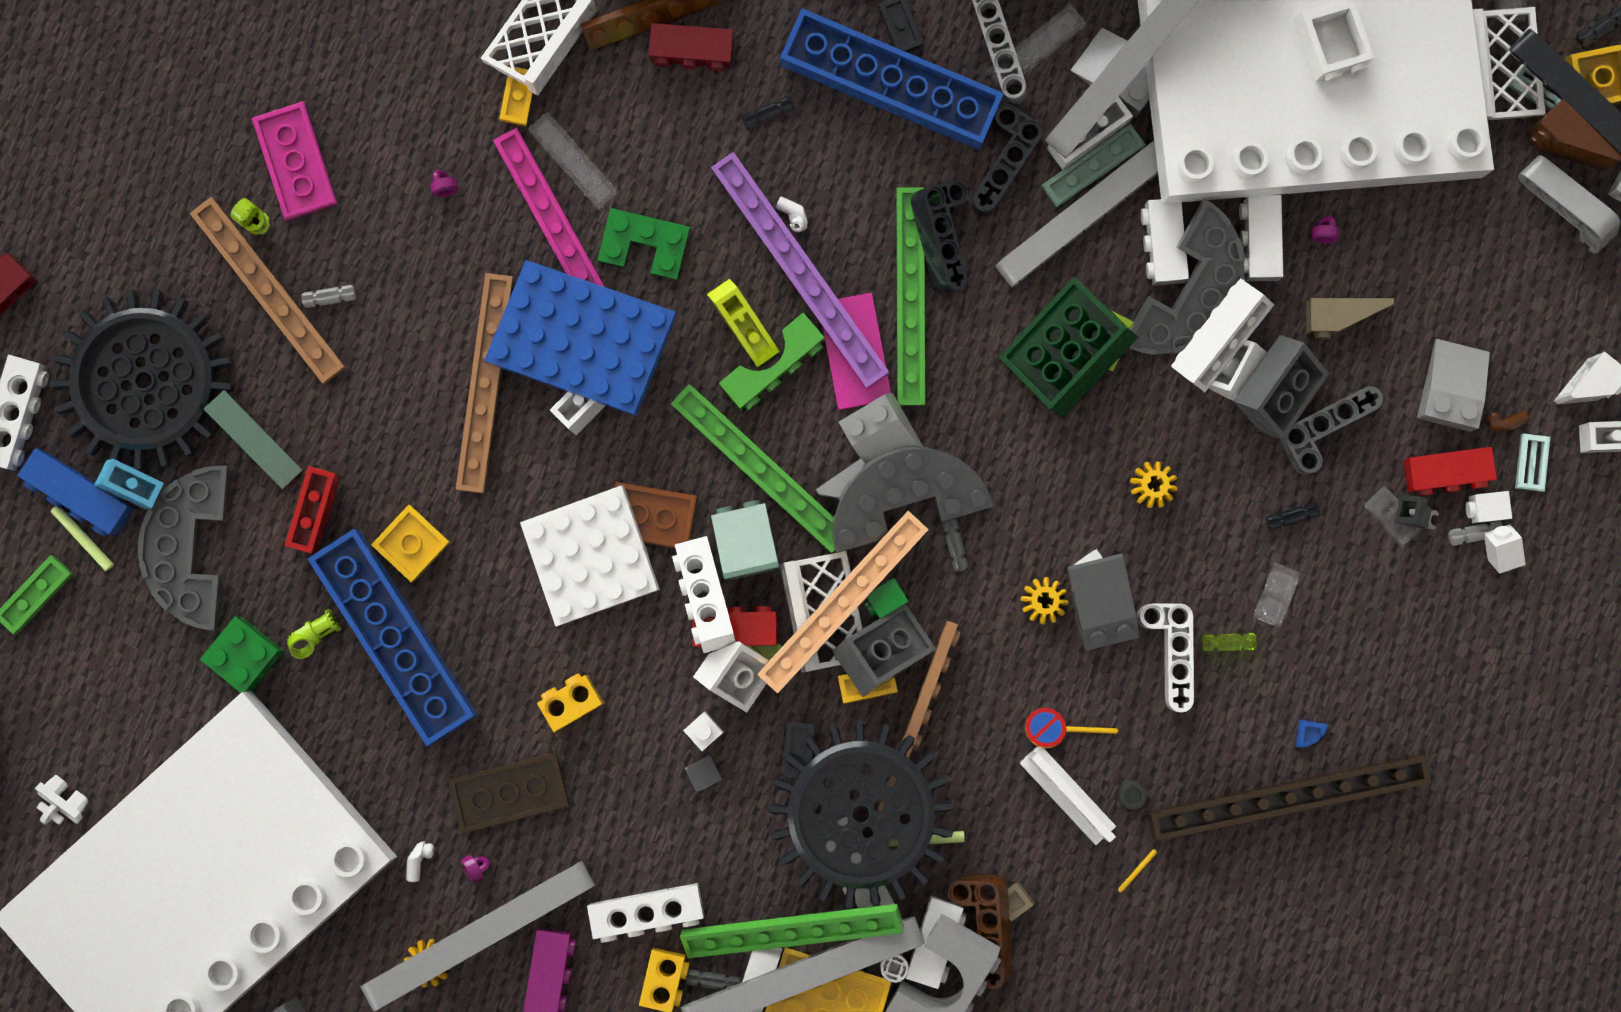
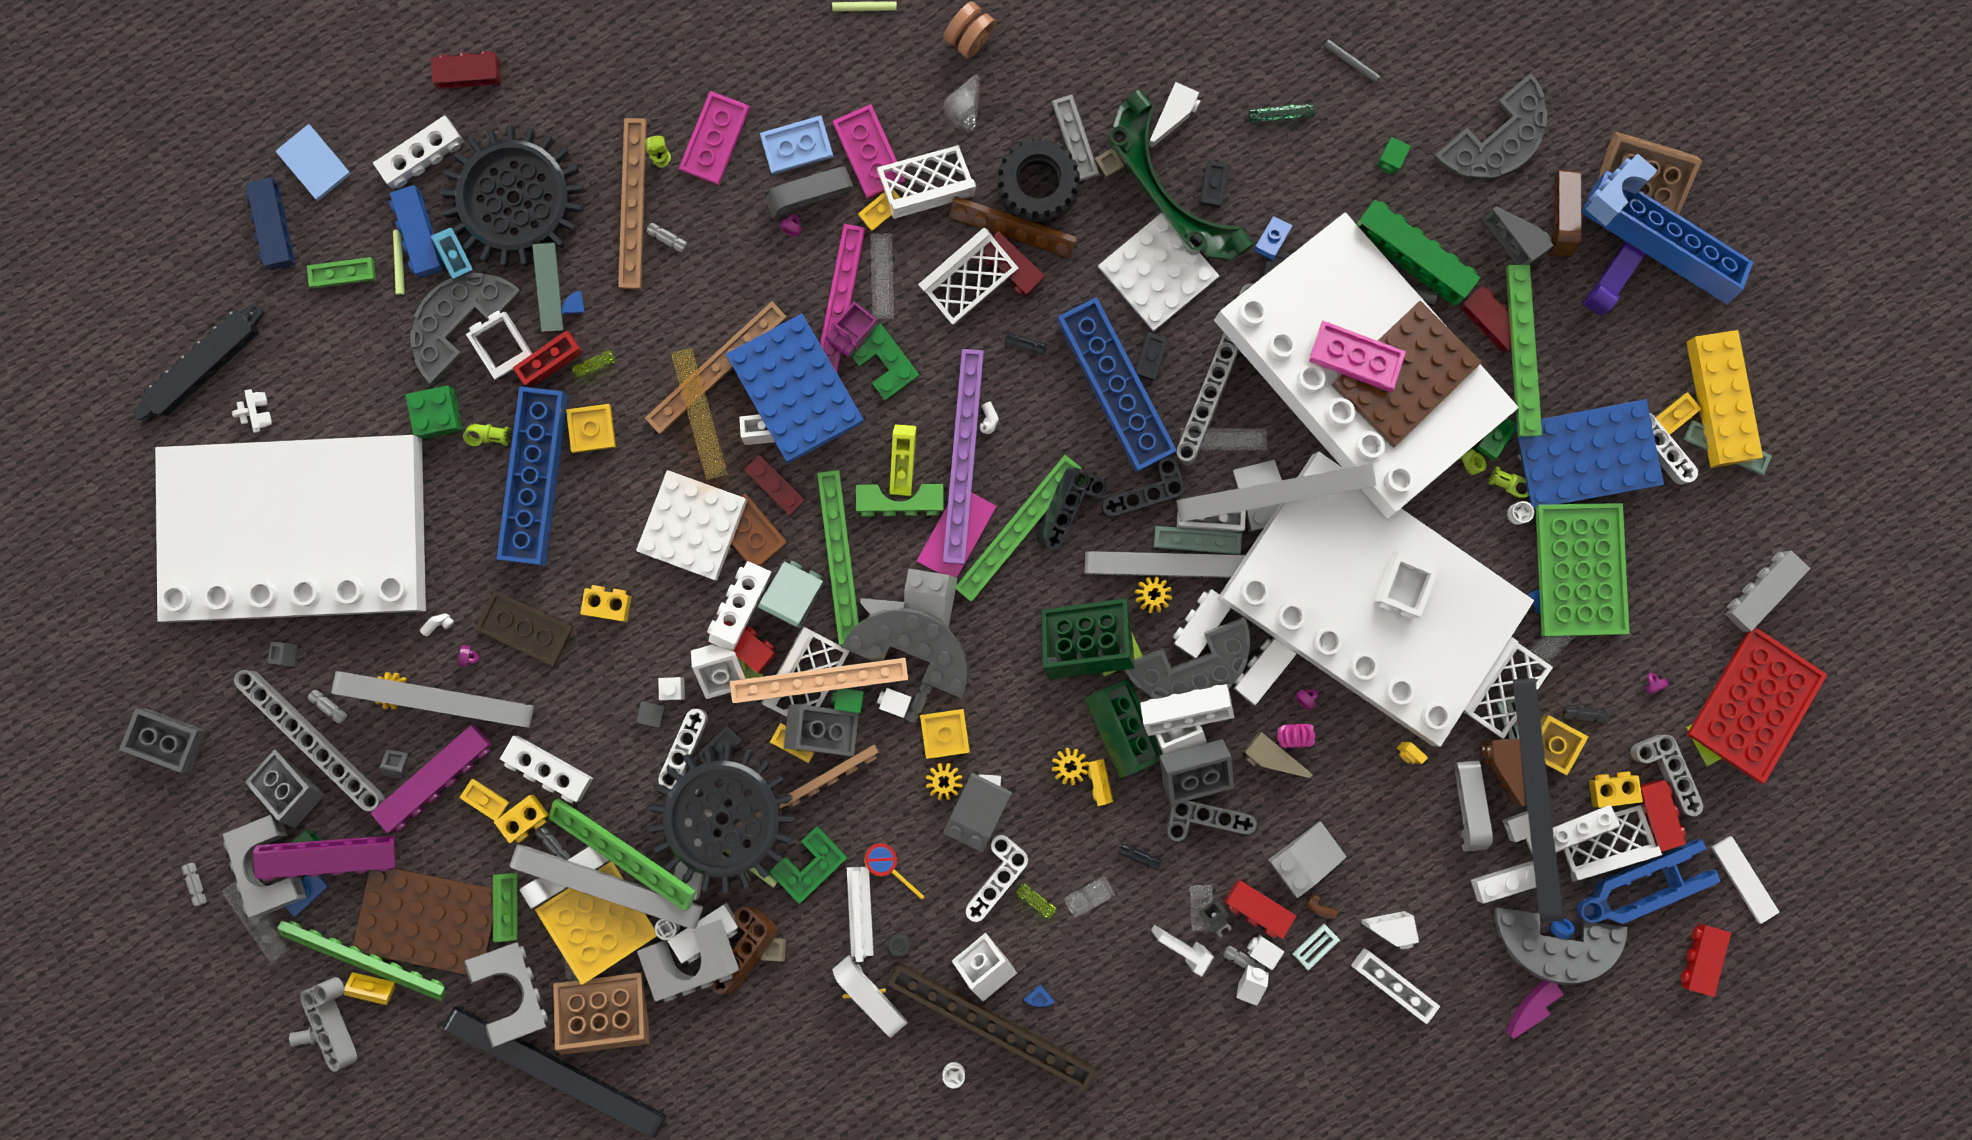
camera: 35 degrees right, 0 degrees up
none -> yellow plate [459,779,510,821]
none -> white window [466,311,532,379]
none -> blue tile [561,291,585,314]
none -> clear neon green axle [573,350,615,378]
none -> white beam [658,709,708,795]
none -> clear yellow brick [671,348,728,480]
none -> dark red plate [744,455,805,516]
none -> light blue tile [760,116,833,175]
none -> dark grey beam [765,167,854,220]
none -> green plate [769,826,848,904]
none -> magenta piece [825,302,879,357]
none -> dark pink tile [832,104,906,199]
none -> white beam [832,955,908,1038]
none -> white brick [877,688,912,718]
none -> white fence [918,228,1019,325]
none -> yellow plate [920,709,970,759]
none -> white wheel [943,1062,965,1088]
none -> white slope [952,933,1017,1001]
none -> dark green slope [1085,678,1163,778]
none -> yellow plate [1088,759,1113,806]
none -> yellow gear [1135,576,1172,613]
none -> white fence [1151,925,1213,976]
none -> dark pink gear [1277,724,1315,748]
none -> yellow plate [1397,742,1428,764]

